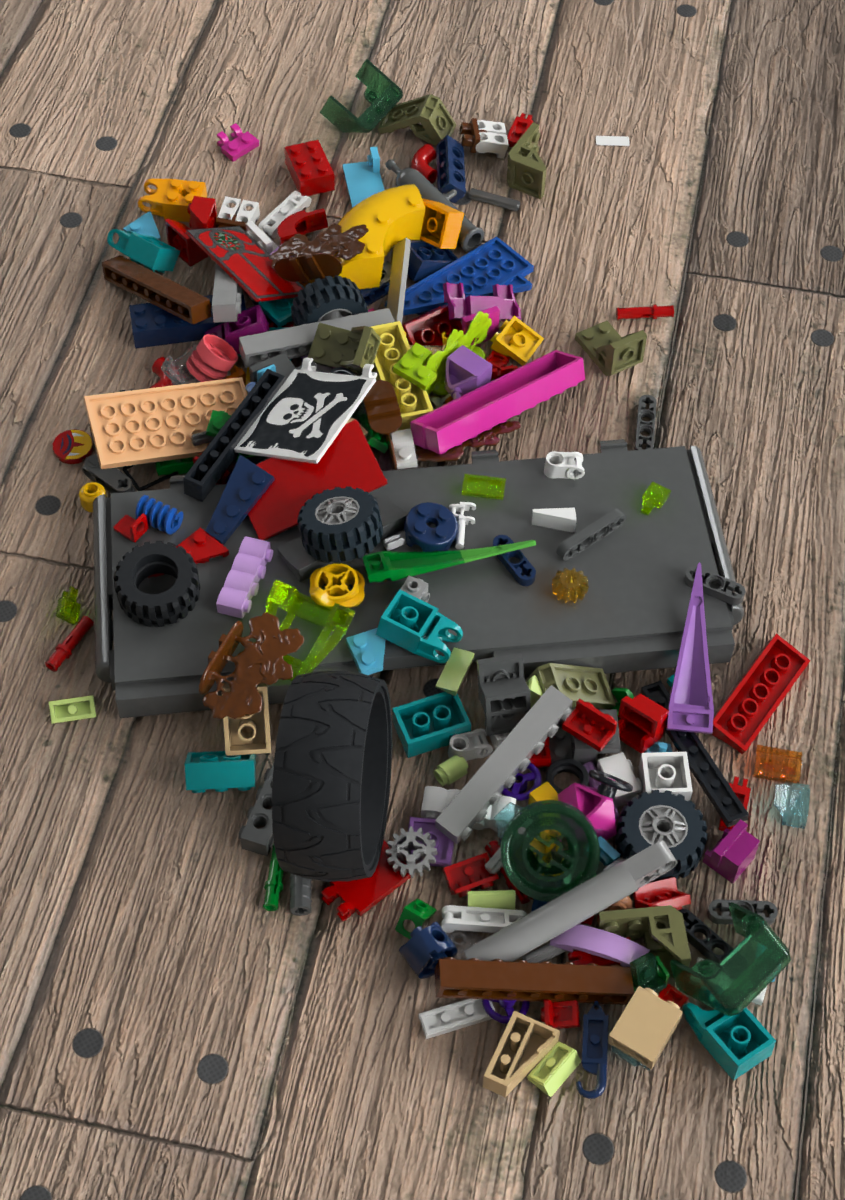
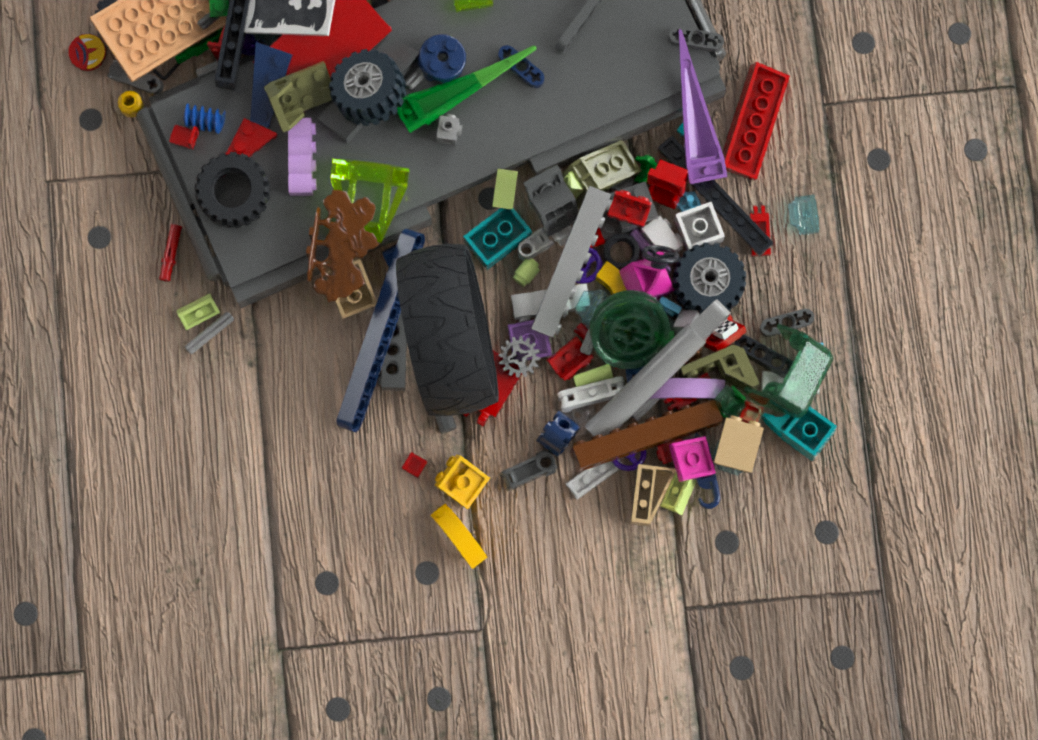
camera: 15 degrees left, 25 degrees up
clear neon green plate [56,586,81,625] -> none
teal slope [185,750,256,793] -> none
green pin [263,844,283,911] -> none
yellow piece [309,563,365,611] -> none
medium azure wing [346,628,386,675] -> none
teal brick [376,589,463,663] -> none
green bracket [395,898,437,939] -> none
white piece [449,502,476,549] -> none
white slope [531,507,577,532] -> none
clear yellow gear [552,567,589,604] -> none
magenta plate [702,819,760,884] -> none
clear orange plate [753,745,802,785] -> none
none -> light grey axle [185,312,234,354]
none -> olive bracket [264,61,332,133]
none -> dark blue beam [336,229,425,432]
none -> red tile [401,452,428,478]
none -> yellow arch [430,503,487,569]
none -> yellow plate [434,454,490,509]
none -> dark grey piece [499,449,558,492]
none -> dark pink tile [669,436,716,482]
none -> white tile [713,319,738,339]

